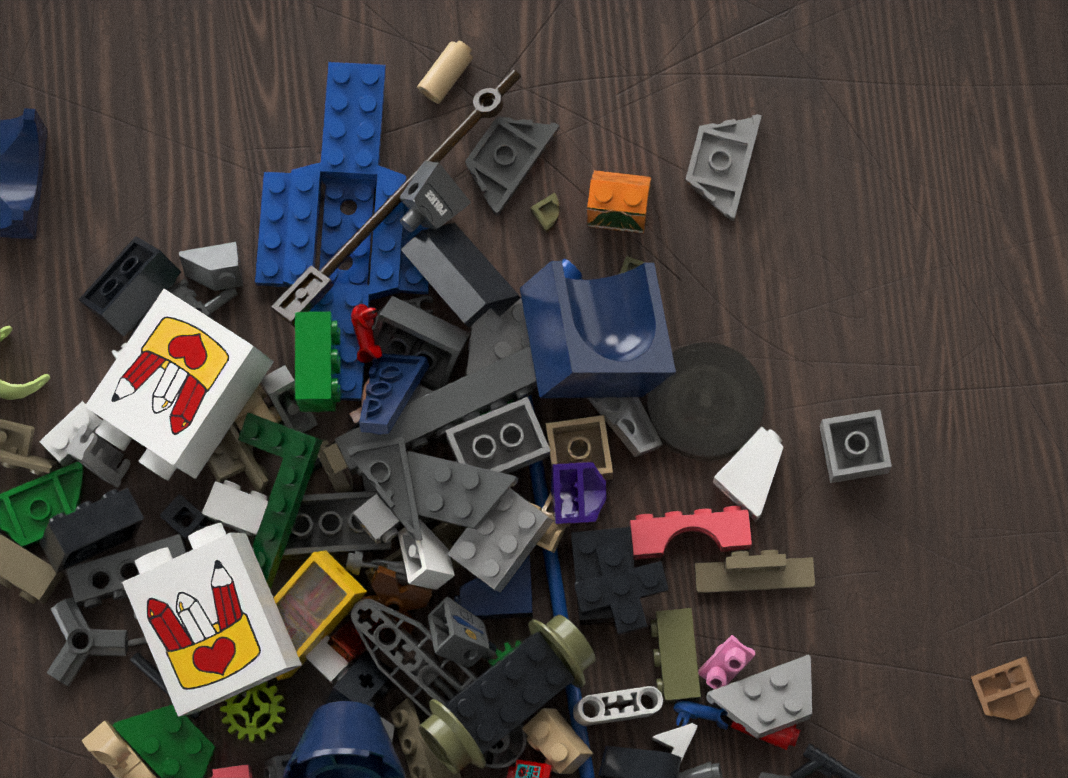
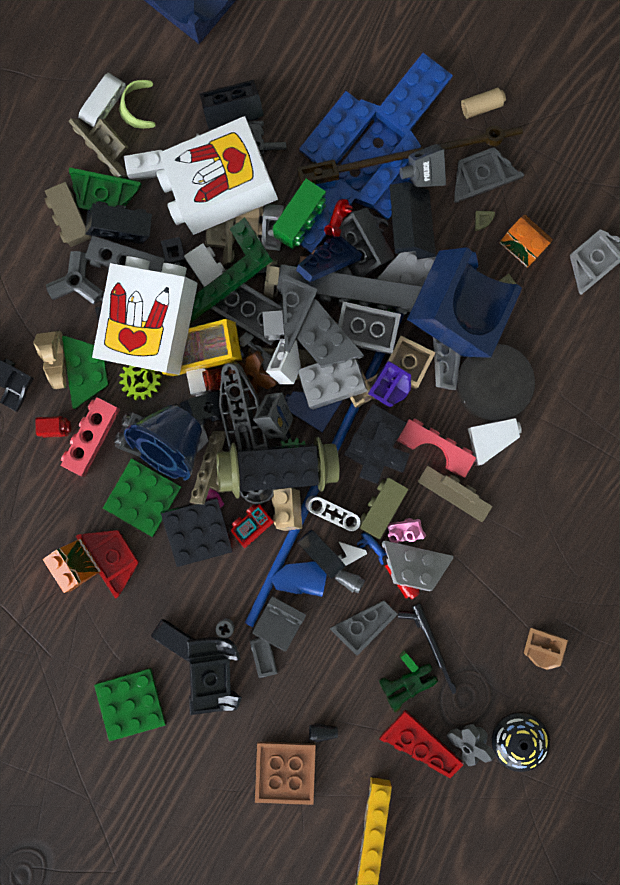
camera: 30 degrees right, 10 degrees up
light grey hinge [65,425,130,488] -> none
dark grey slope [179,242,244,291] -> none
light grey brick [820,410,892,483] -> none

